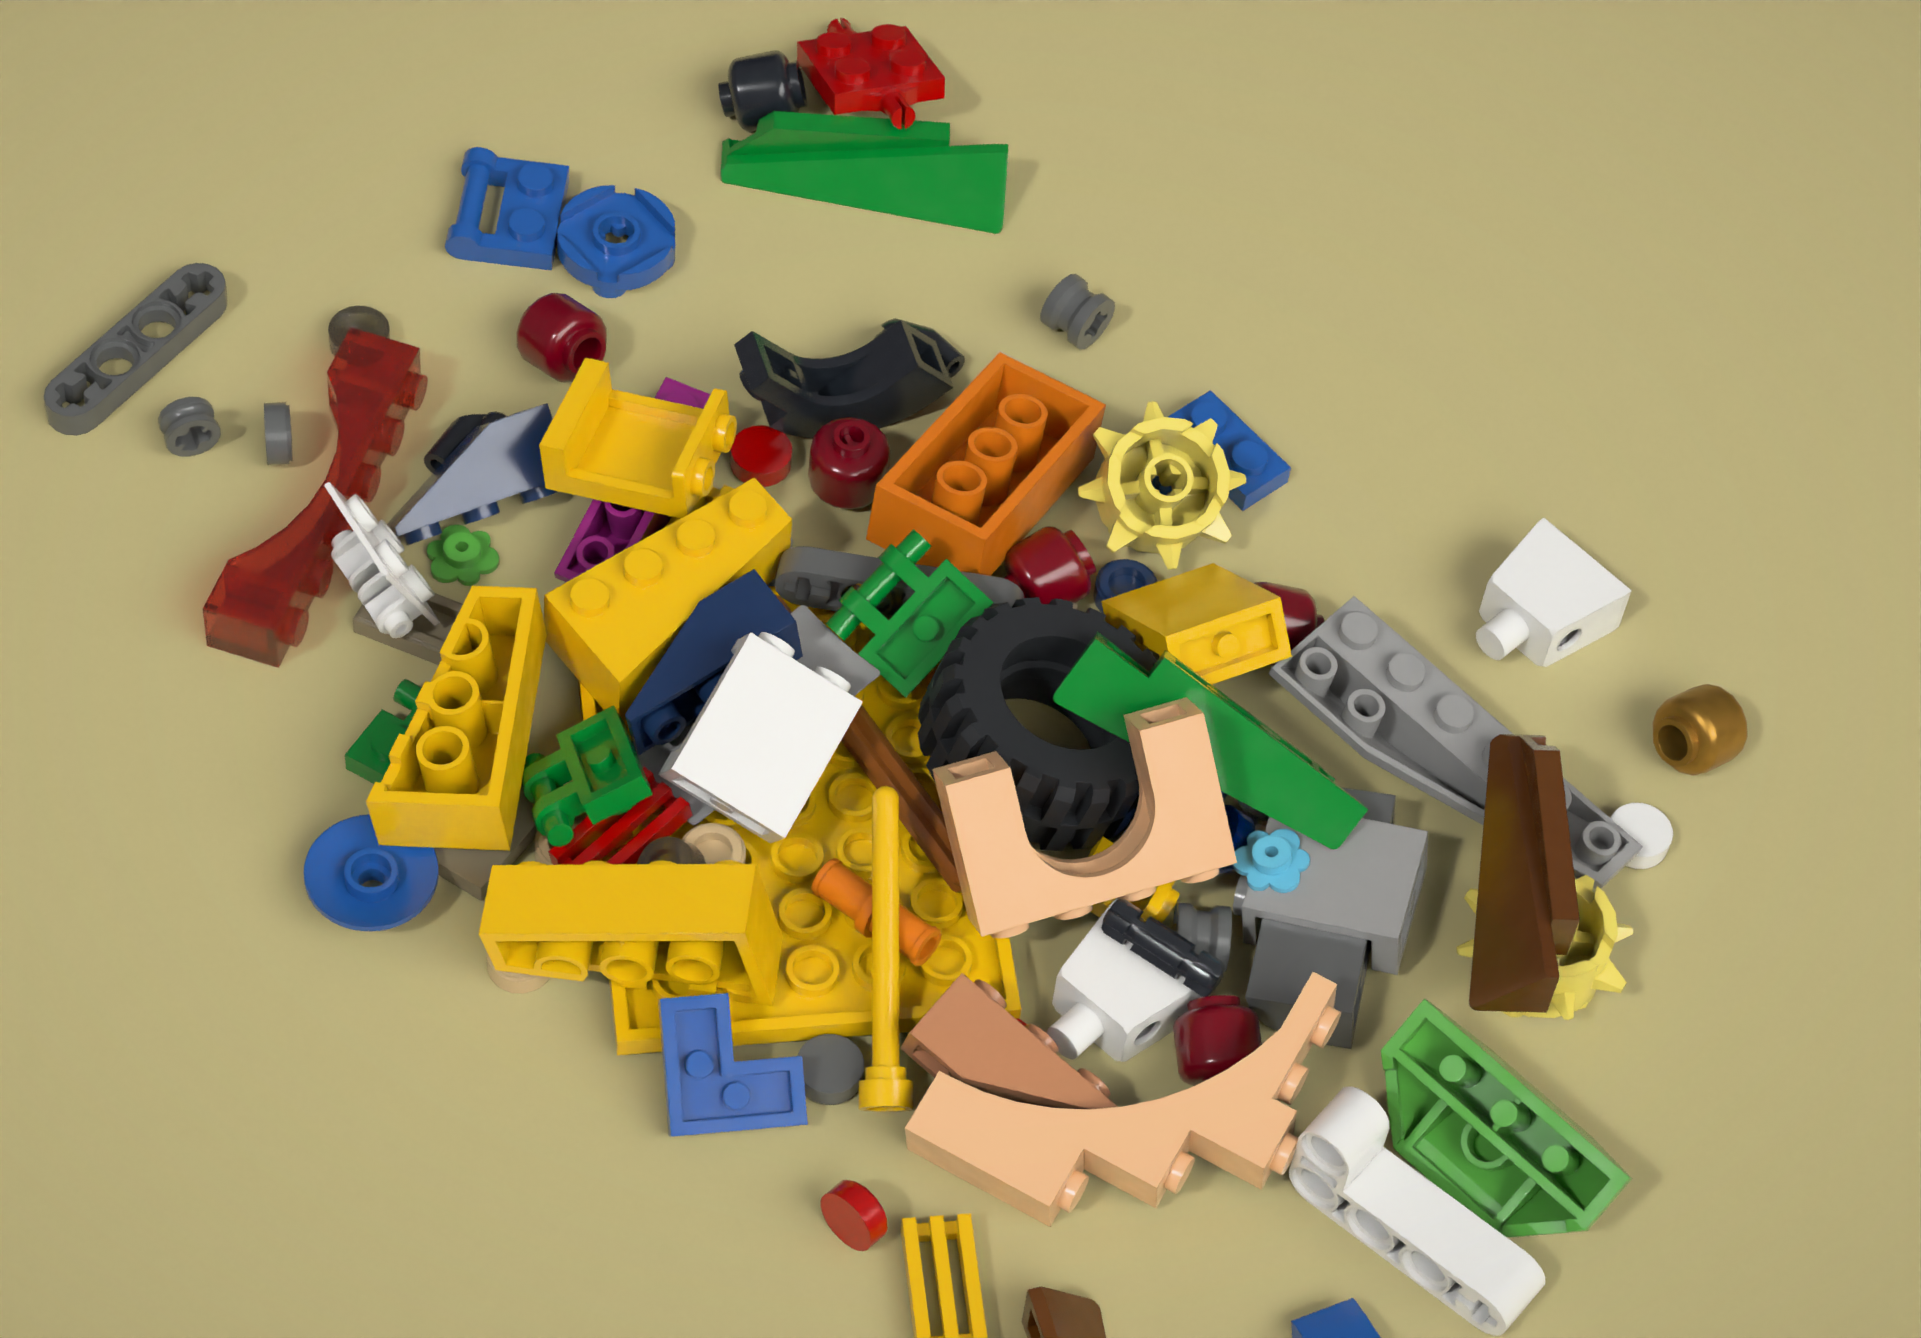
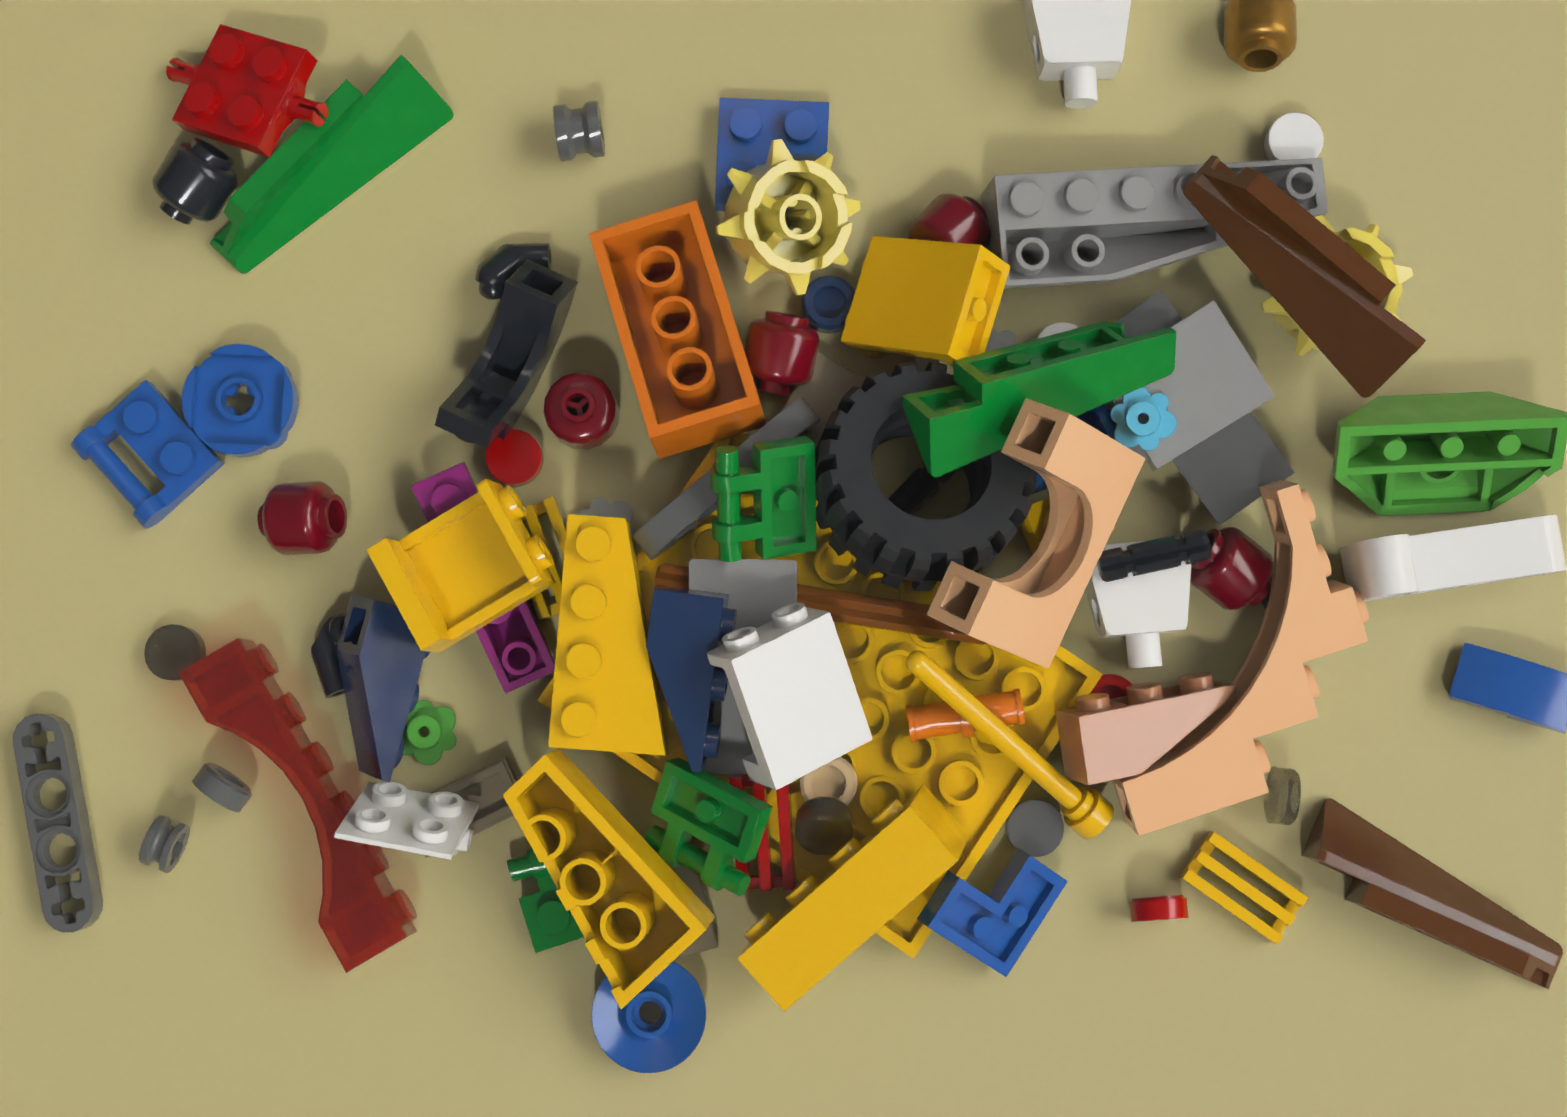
camera: 40 degrees left, 30 degrees up
dark grey wheel [1172,902,1232,972] -> none
none -> clear smoke tile [1264,767,1301,826]

